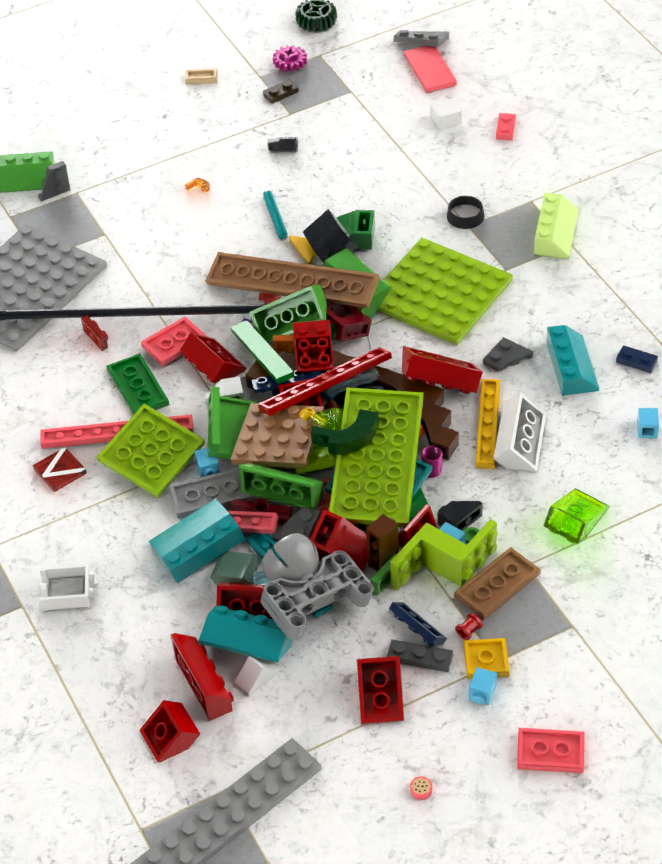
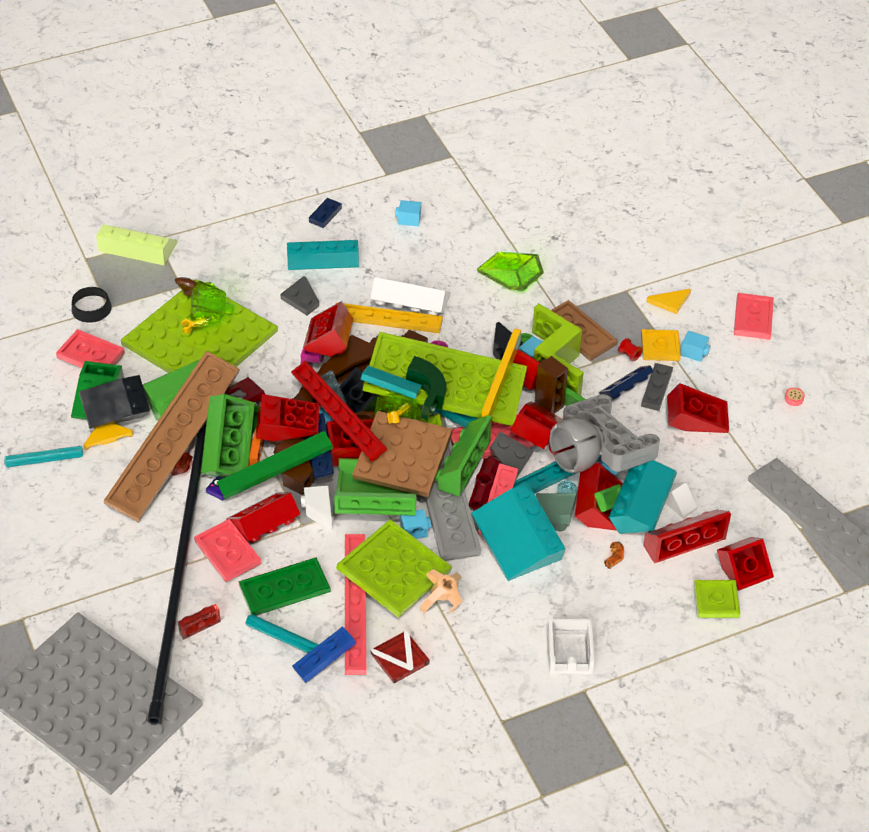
camera: 90 degrees left, 0 degrees up
none -> coral plate [56,329,125,368]
none -> clear neon green torso [175,277,234,334]
none -> teal axle [245,614,319,653]
none -> blue plate [292,626,356,683]
none -> teal tile [361,366,422,399]
none -> light nougat piece [420,569,462,613]
none -> yellow tile [482,329,521,417]
none -> bright green tile [594,484,621,512]
none -> clear orange arm [604,541,624,569]
none -> yellow tile [647,289,691,314]
none -> lime plate [694,580,741,618]

